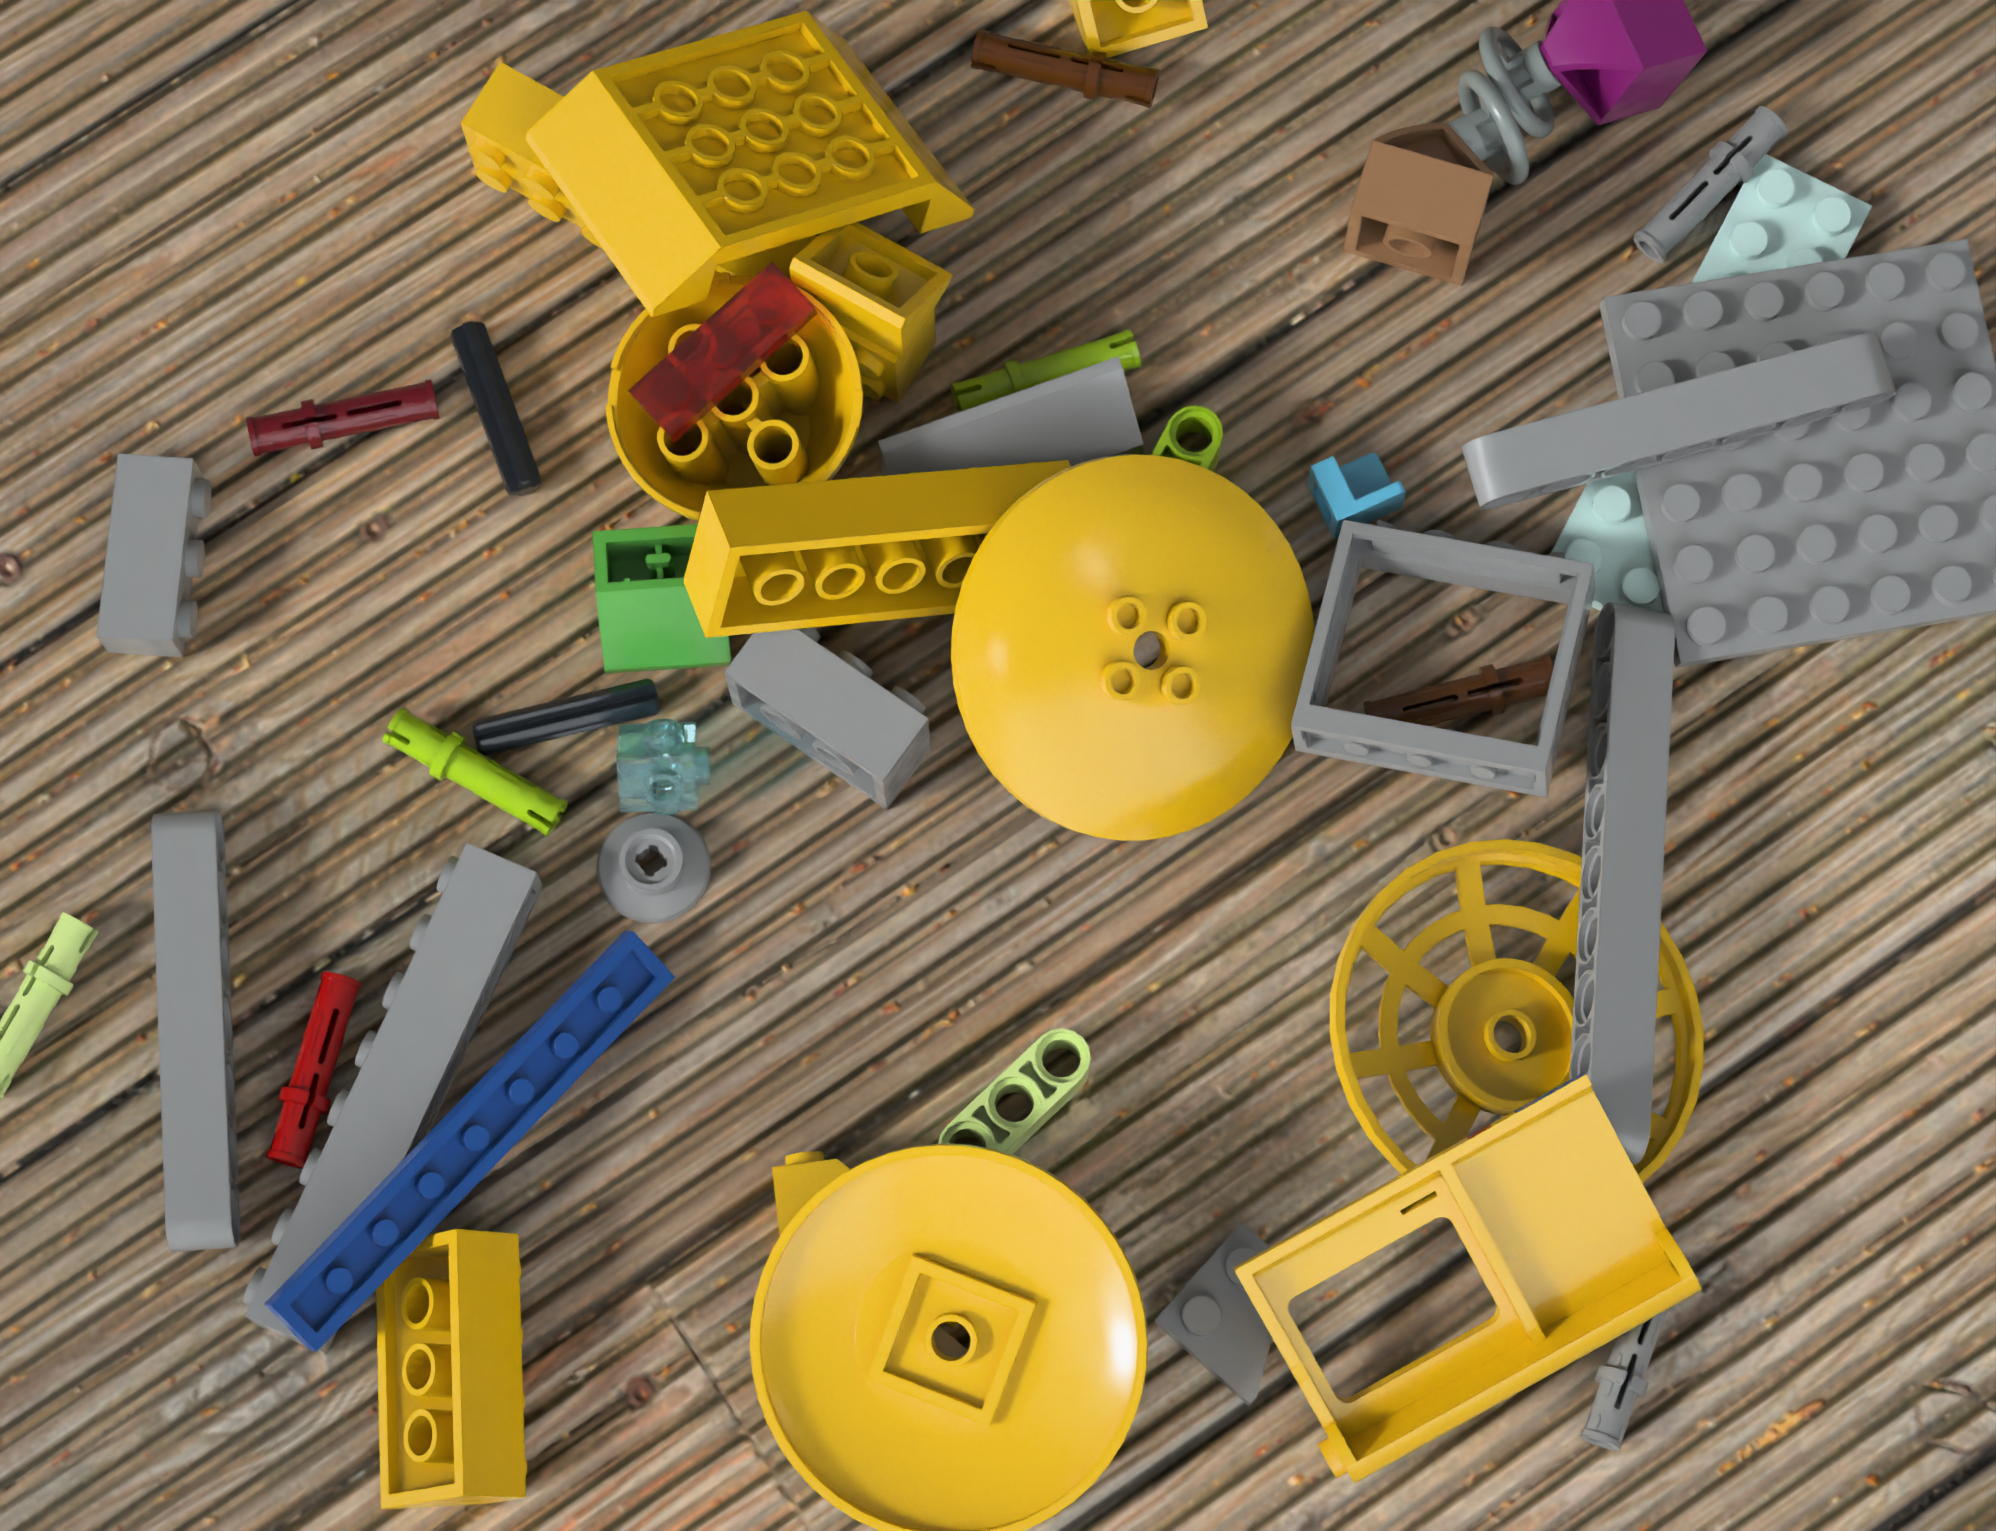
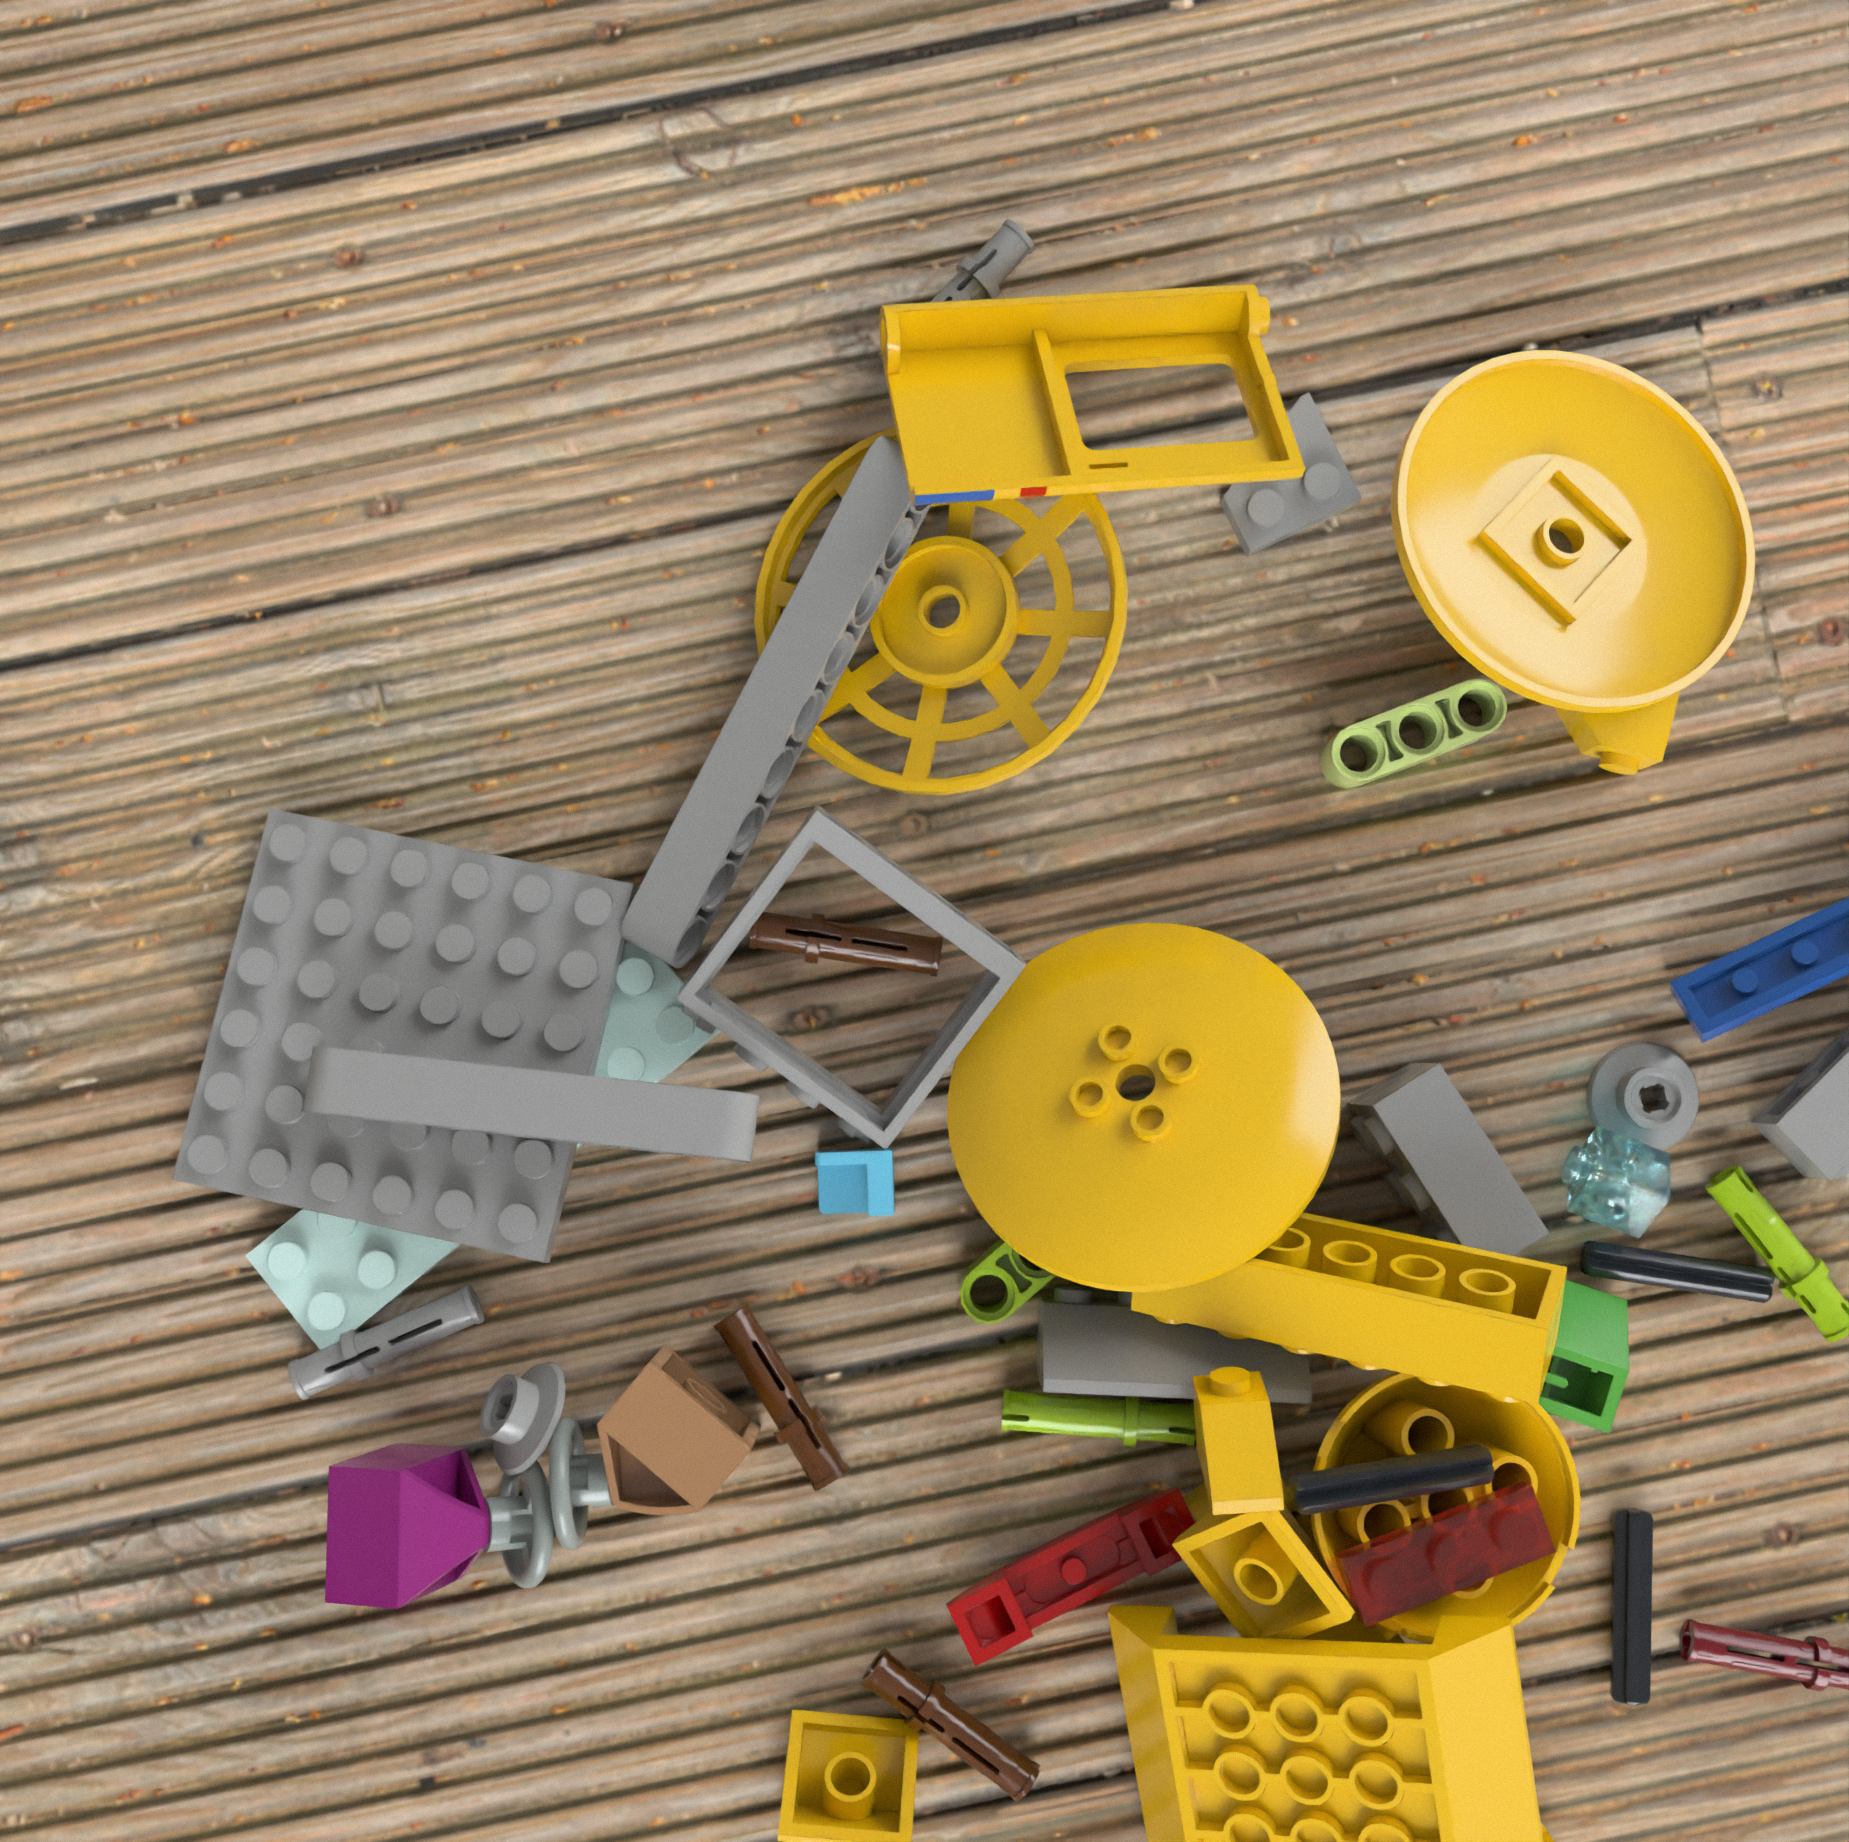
camera: 160 degrees left, 10 degrees up
none -> light grey piece [480,1362,566,1475]
none -> reddish brown pin [713,1304,850,1491]
none -> red slope [946,1486,1195,1667]
none -> yellow slope [1192,1366,1284,1515]
none -> black axle [1289,1444,1495,1516]

